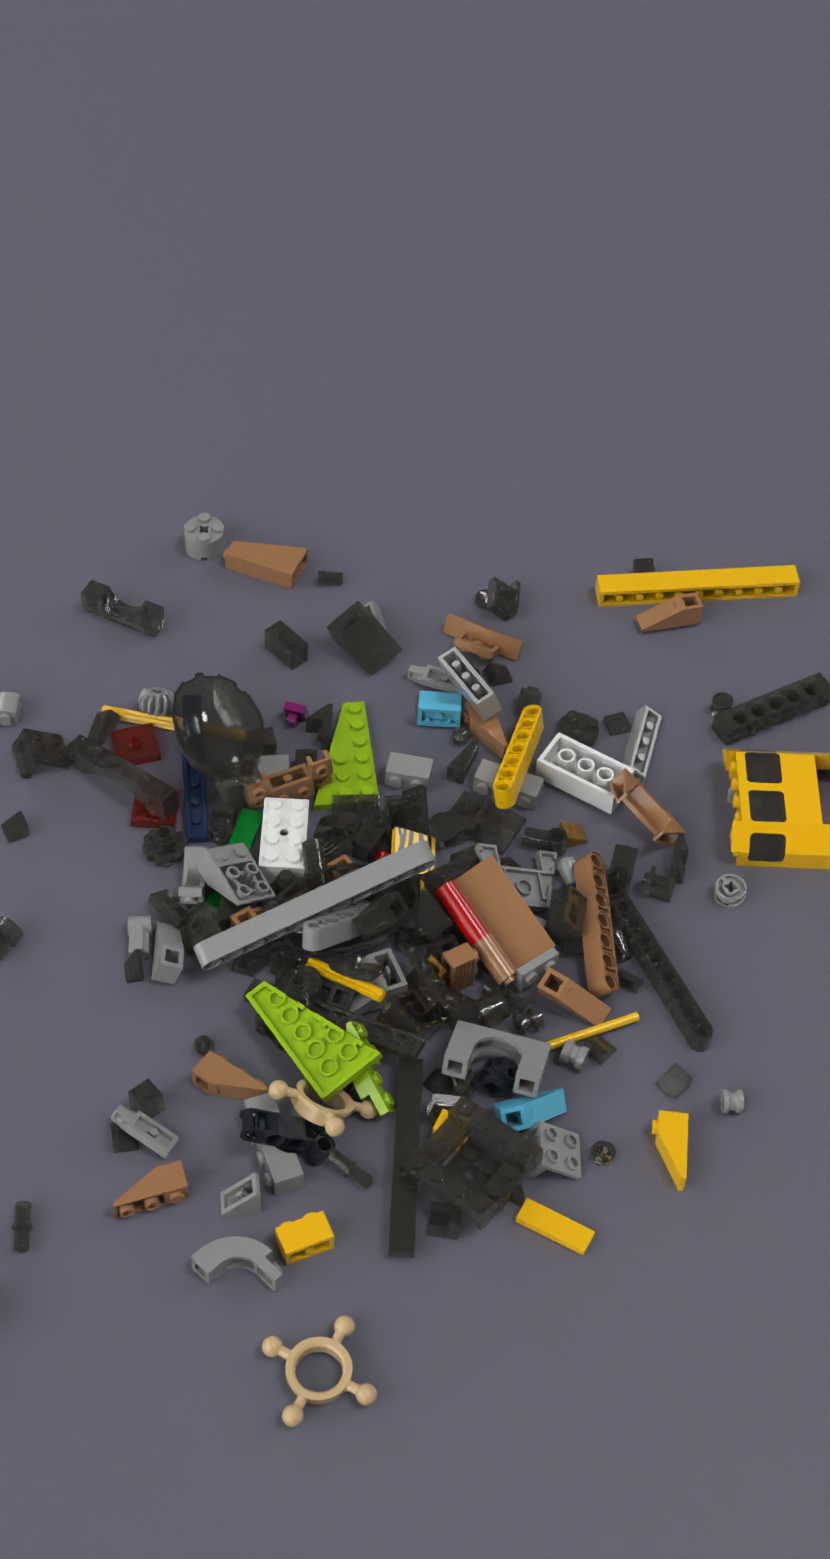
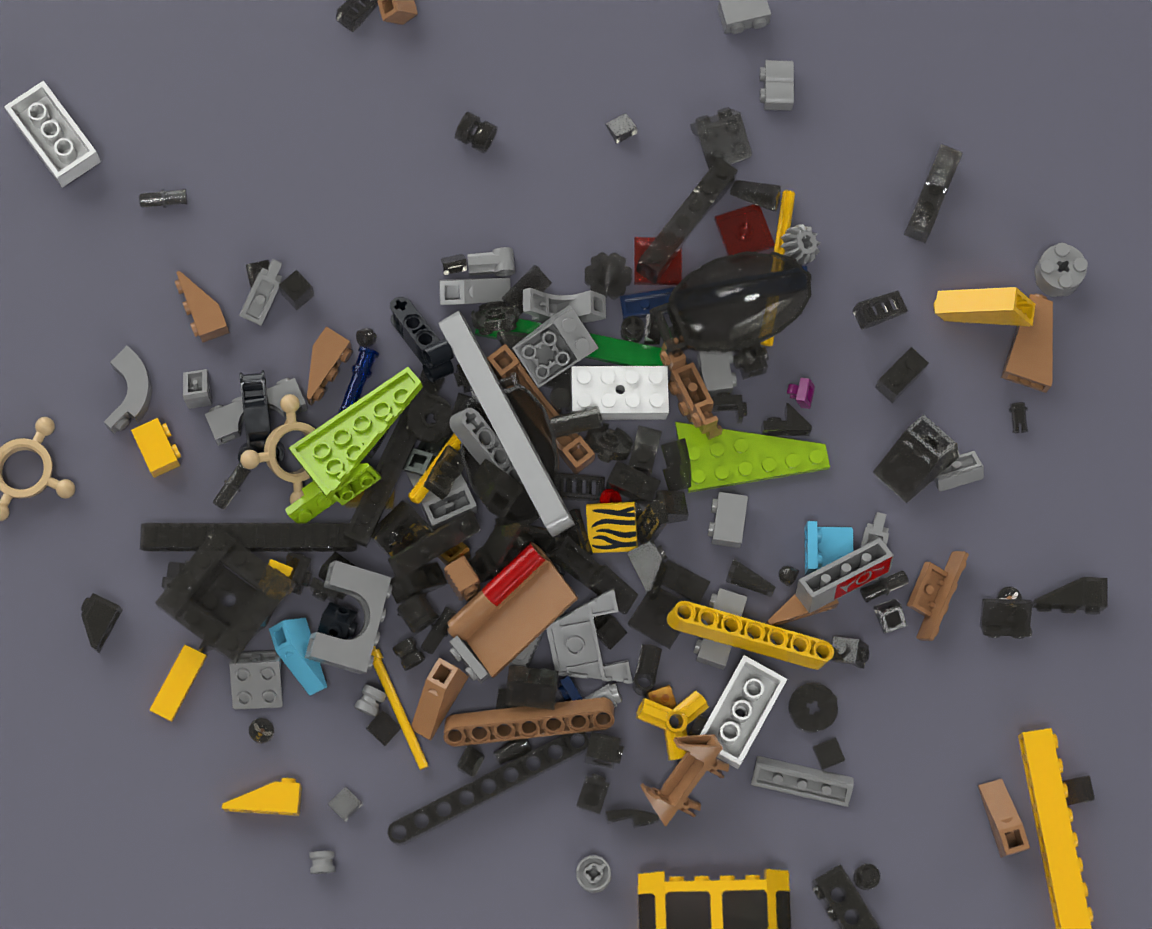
camera: 85 degrees right, 25 degrees up
none -> clear smoke slope [81,593,123,653]
none -> clear blue pin [338,346,379,414]
none -> black piece [390,297,454,383]
none -> yellow piece [636,691,709,761]
none -> clear smoke tile [688,715,708,736]
none -> clear smoke slope [853,291,908,330]
none -> yellow slope [934,287,1036,326]
none -> clear smoke slope [1030,577,1108,615]

